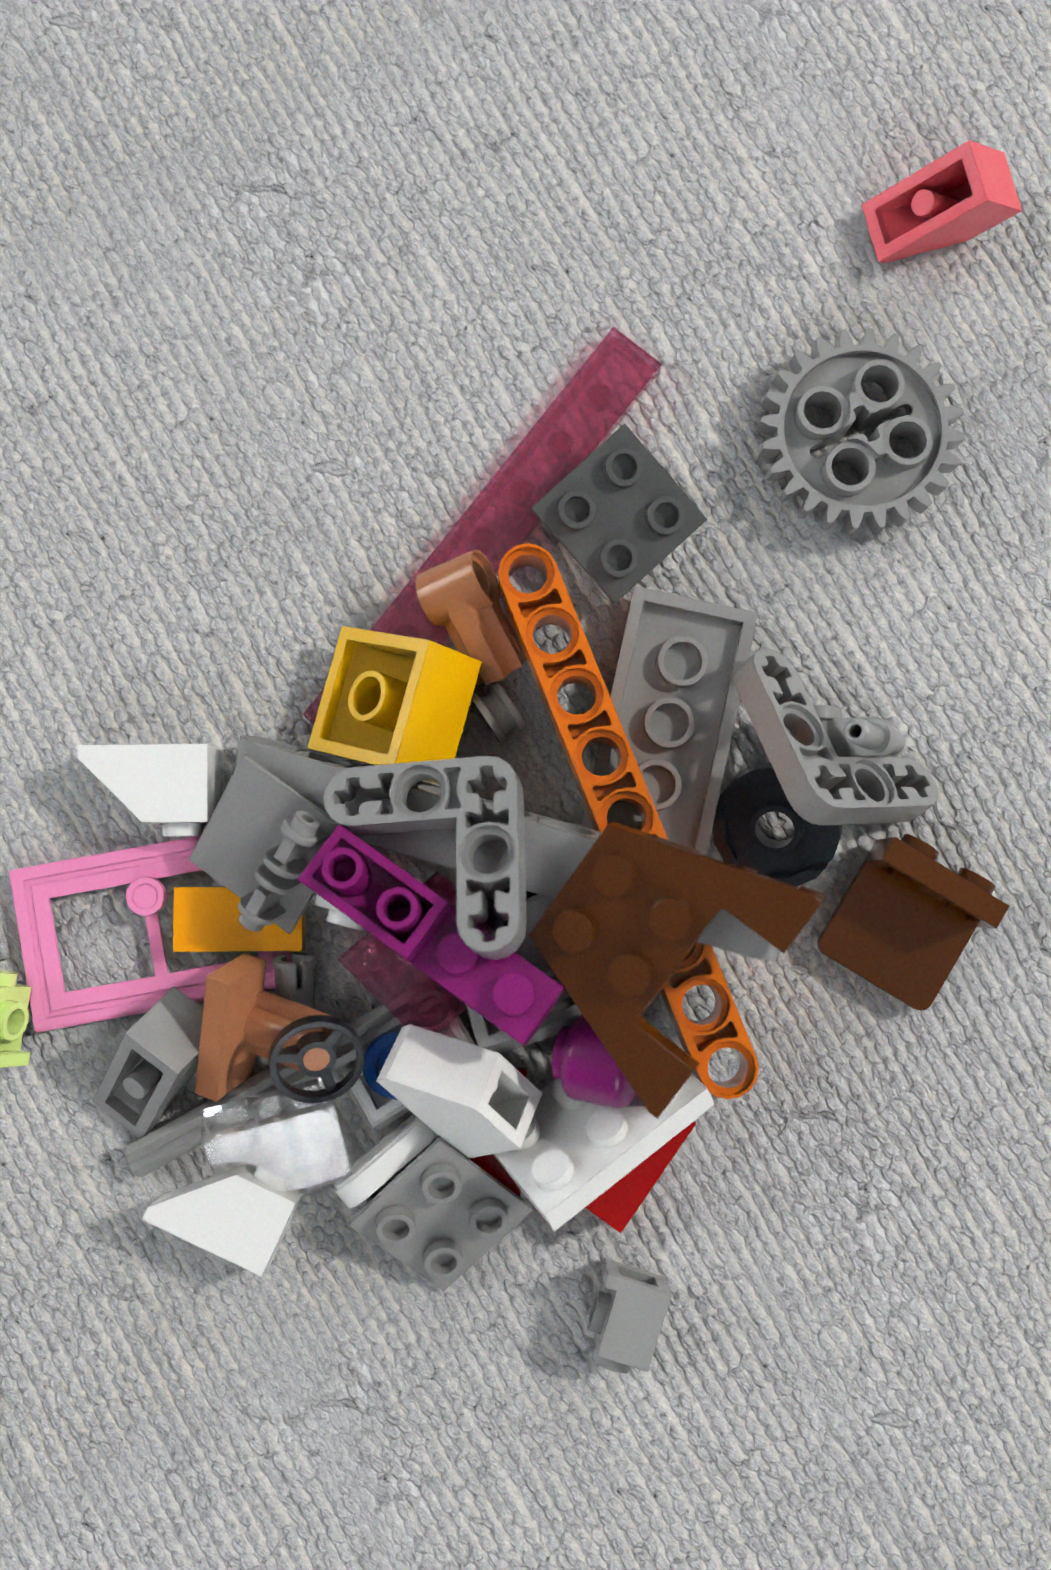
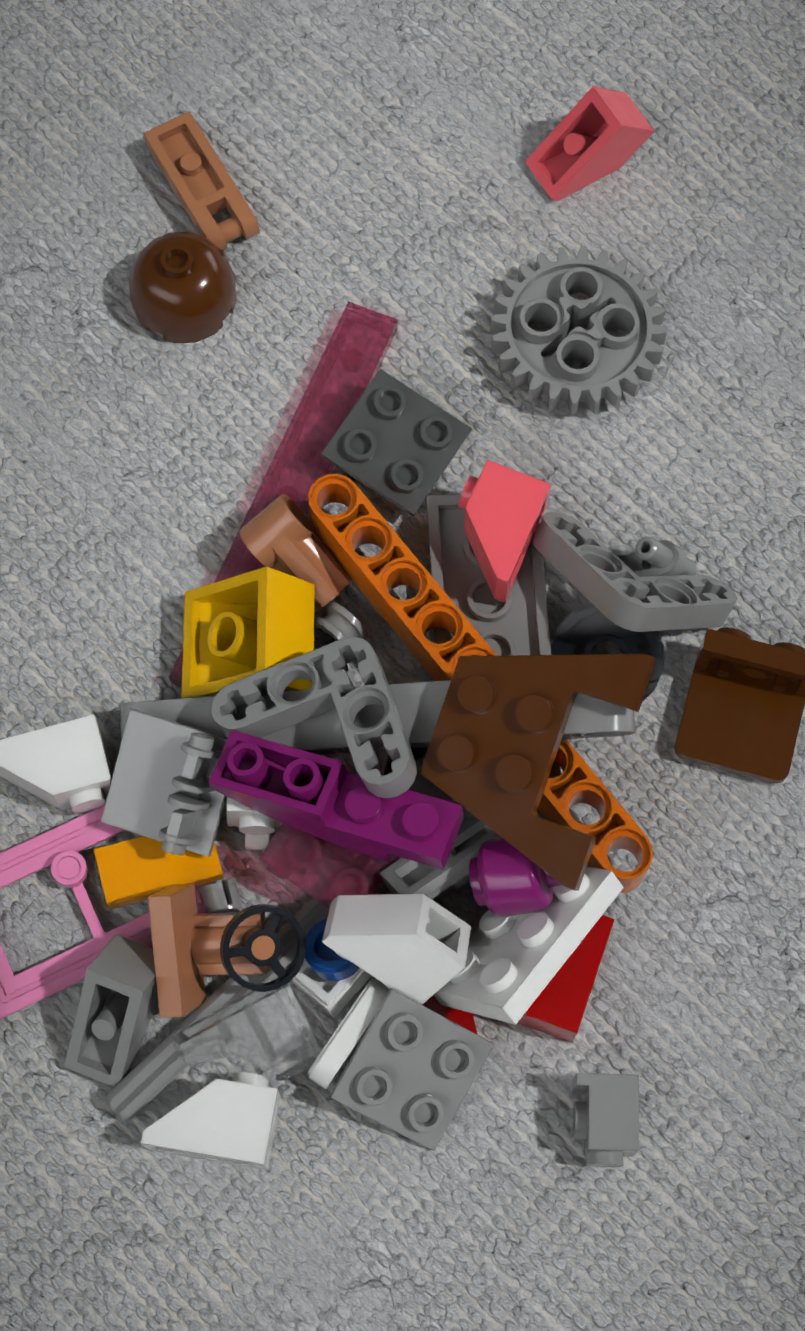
camera: 15 degrees left, 15 degrees down
none -> reddish brown cylinder [129,232,237,344]
none -> nougat plate [143,111,260,251]
none -> coral slope [458,460,551,603]

